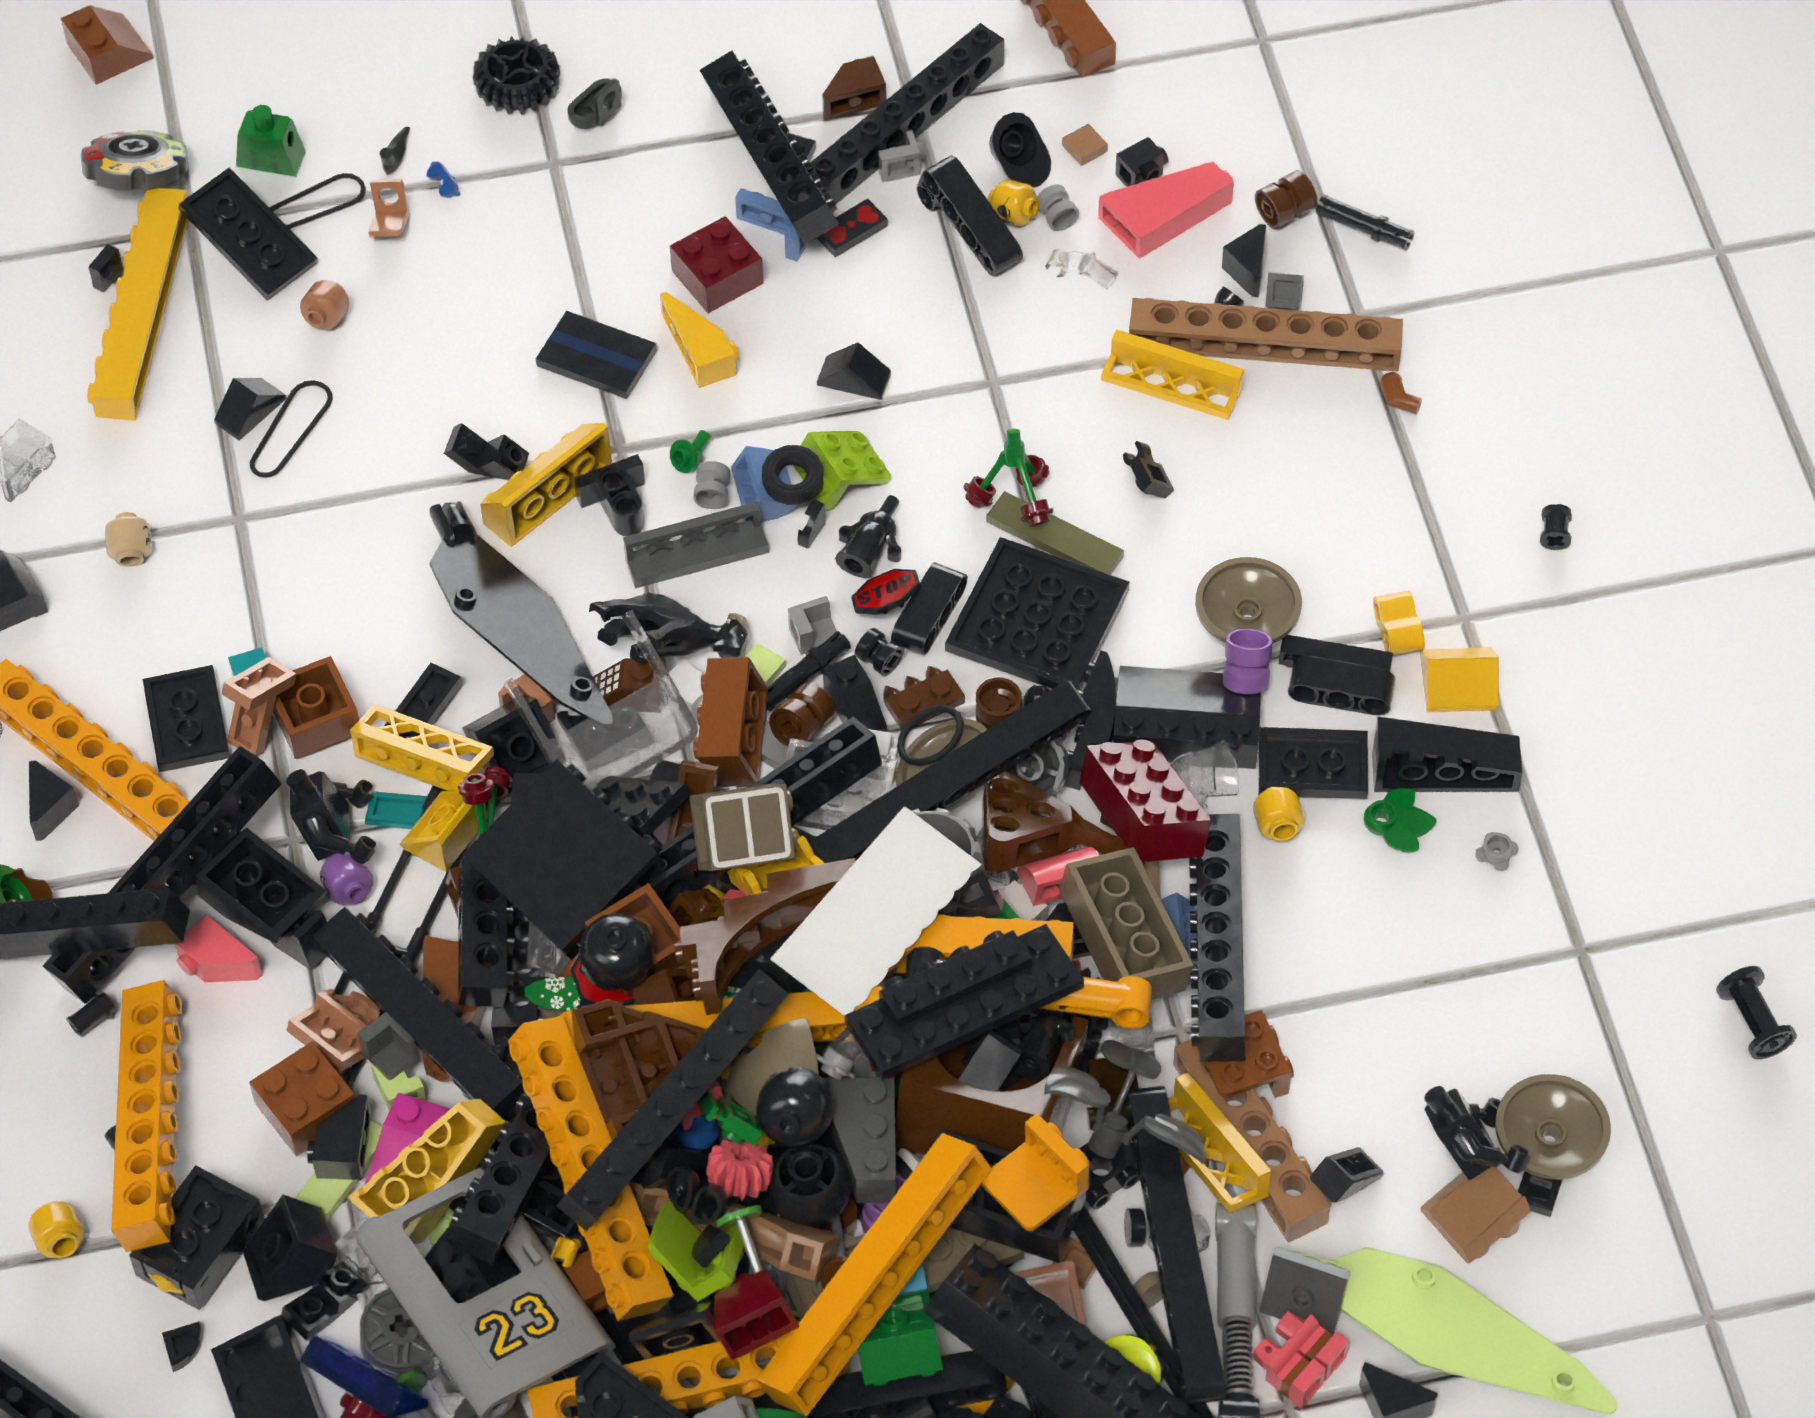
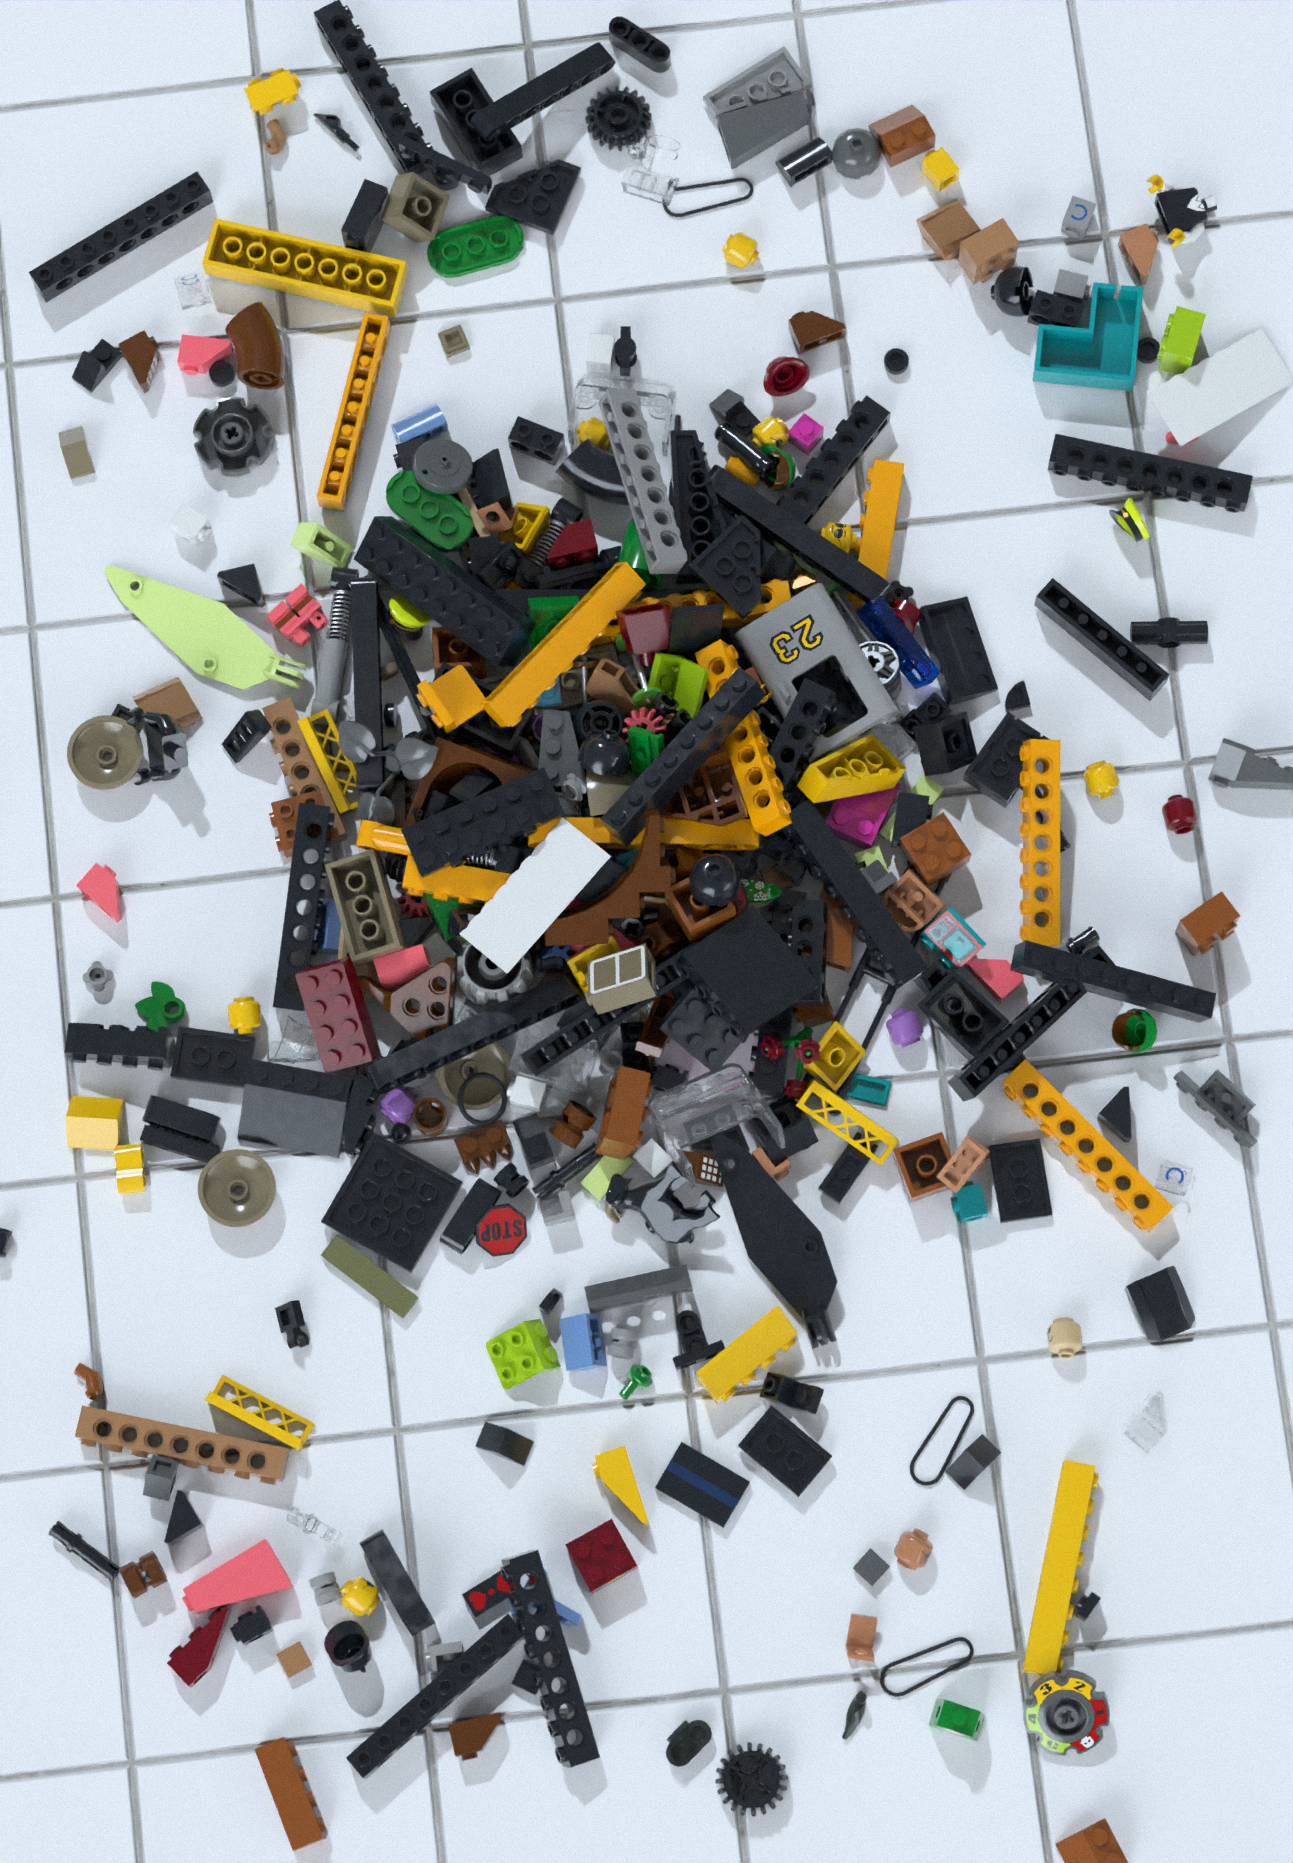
camera: 170 degrees left, 20 degrees up
black tile [178,167,318,301] -> none
black torso [286,769,376,864] -> none
blue piece [426,161,460,198] -> none
black tile [692,1224,731,1268] -> none
black tyre [762,445,823,505] -> none
black piece [835,495,901,578] -> none
plant [963,428,1054,527] -> none
black hinge [1214,286,1244,306] -> none
medium lavender wheel [1223,629,1273,694] -> none
dark grey plate [1259,1246,1351,1335] -> none
none -> coral slope [76,863,121,923]
none -> dark red slope [167,1607,231,1688]
none -> black plate [738,1405,832,1498]
none -> dark grey tile [852,1548,890,1586]
none -> slope [918,907,987,970]

